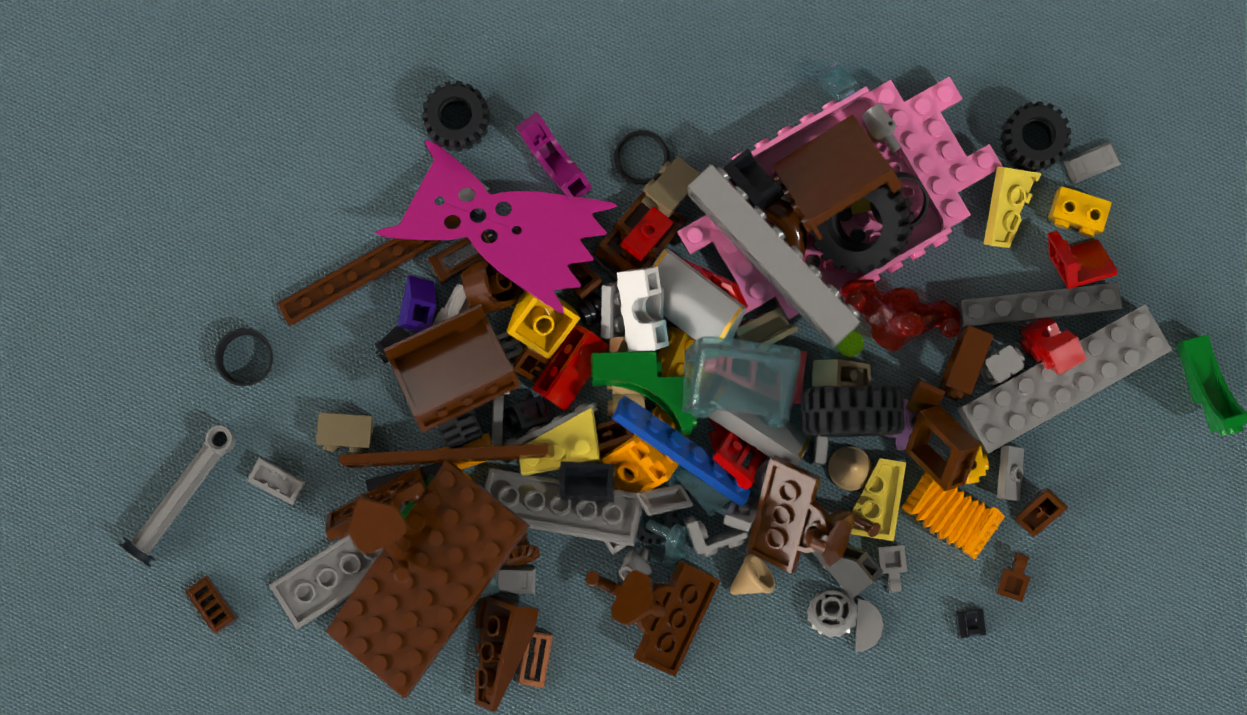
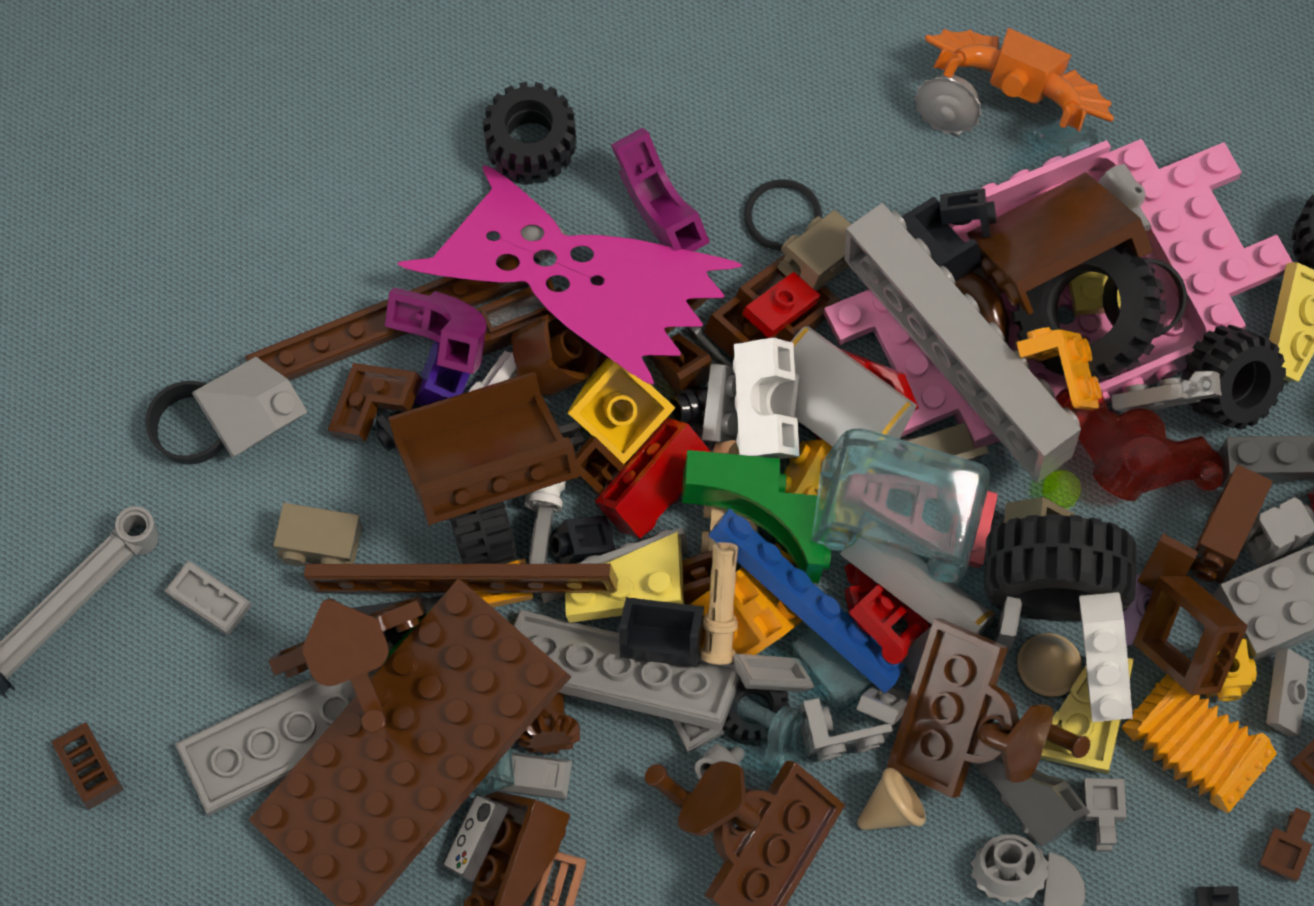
camera: 10 degrees right, 15 degrees down
none -> light grey slope [192,357,308,458]
none -> reddish brown plate [327,363,423,442]
none -> magenta arch [385,287,487,374]
none -> tile [442,793,508,881]
none -> tan pin [700,542,738,665]
none -> light grey piece [914,75,982,135]
none -> orange torso [925,28,1114,132]
none -> black bracket [940,188,997,238]
none -> light orange bracket [1016,327,1102,410]
none -> white arch [1079,592,1133,722]
none -> light grey hinge [1112,371,1222,414]
none -> black tyre [1181,325,1286,429]

